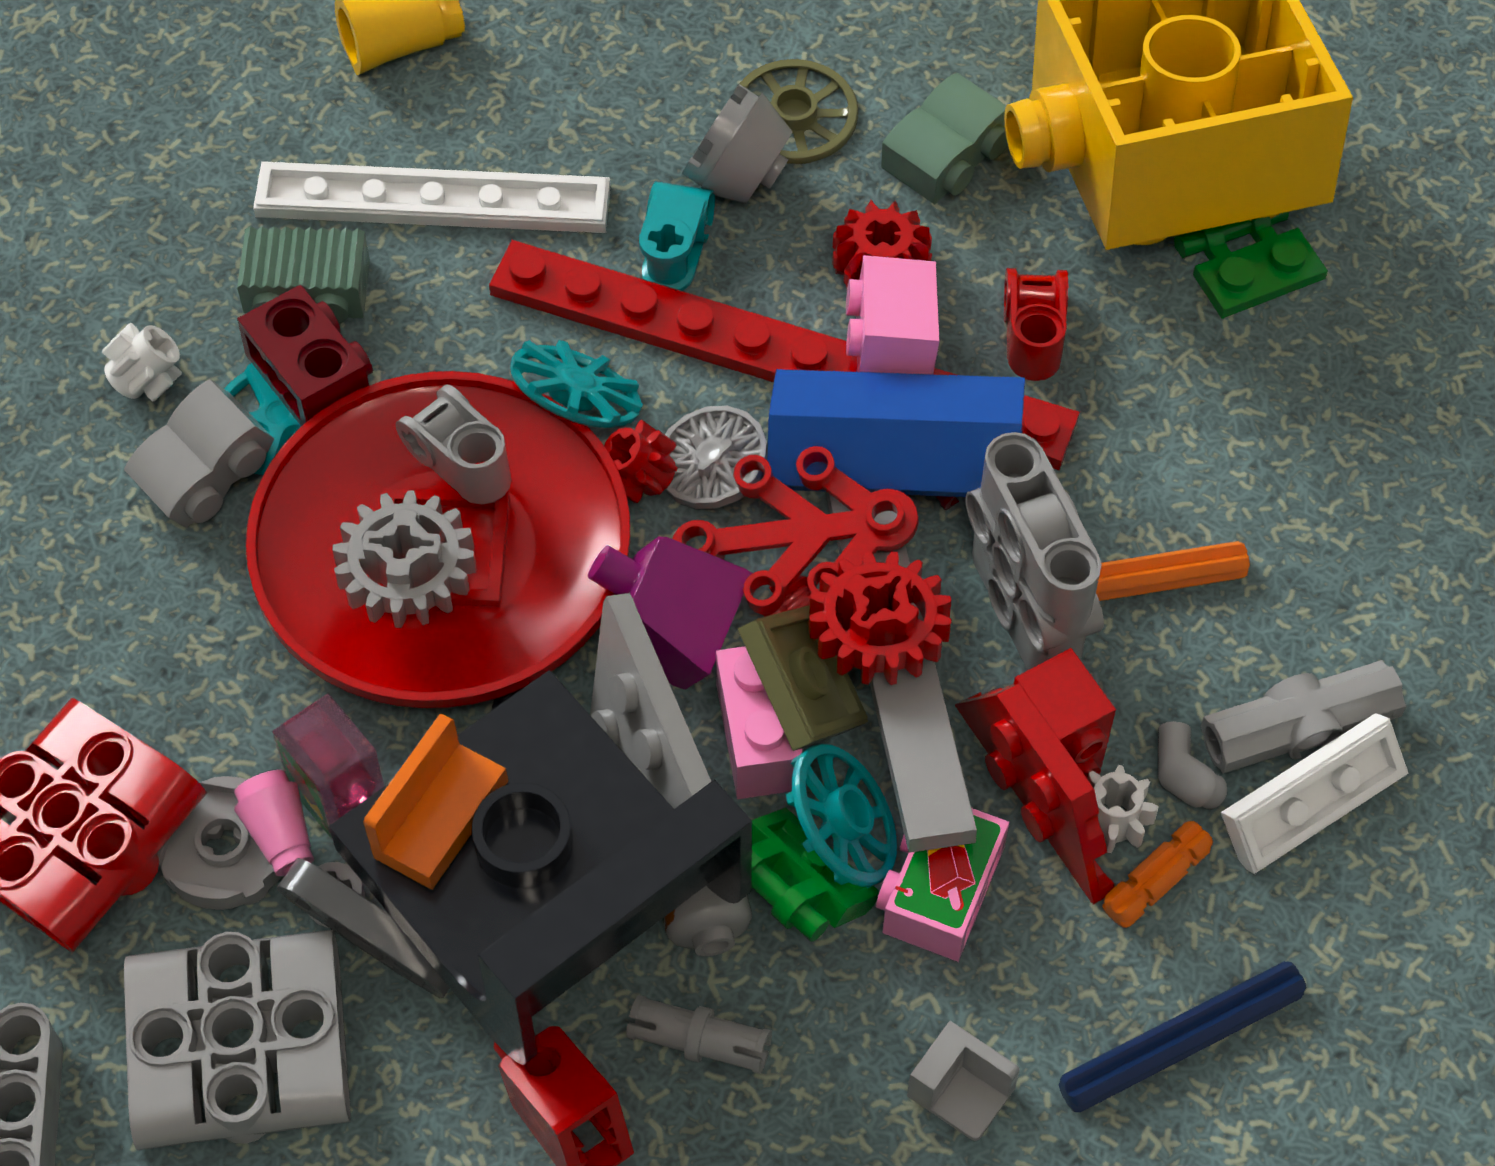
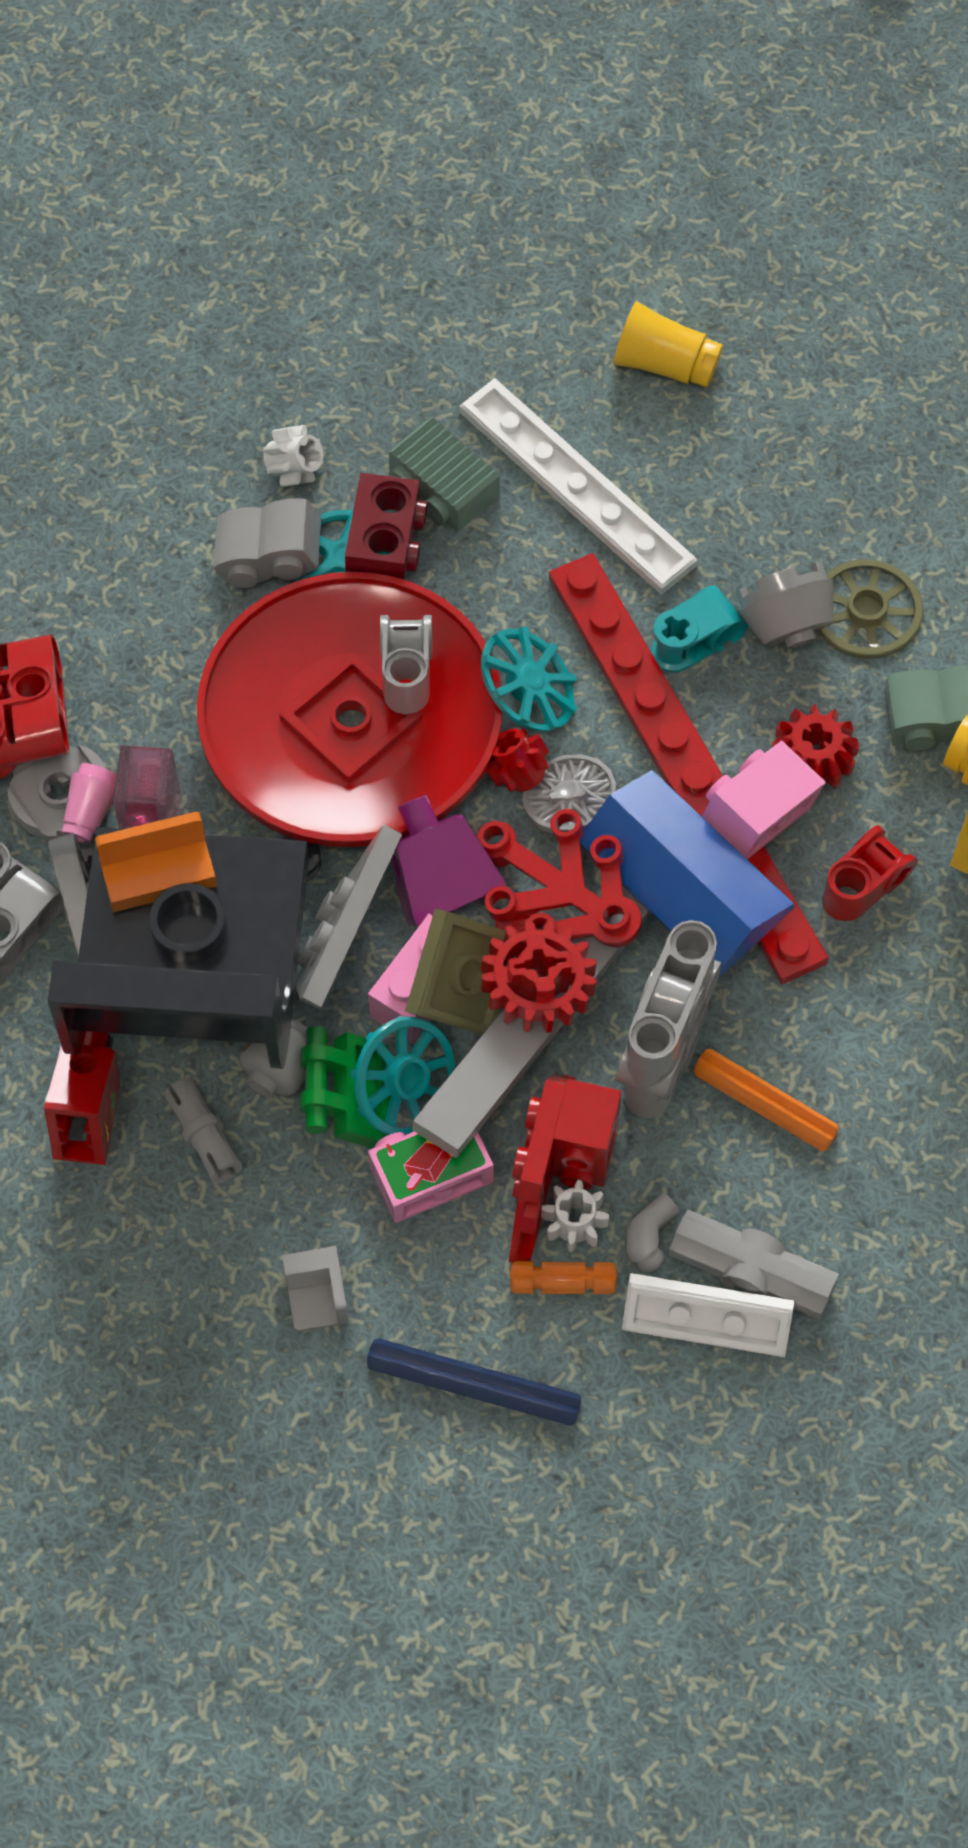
camera: 45 degrees right, 5 degrees up
light grey gear [332,490,477,628] -> none

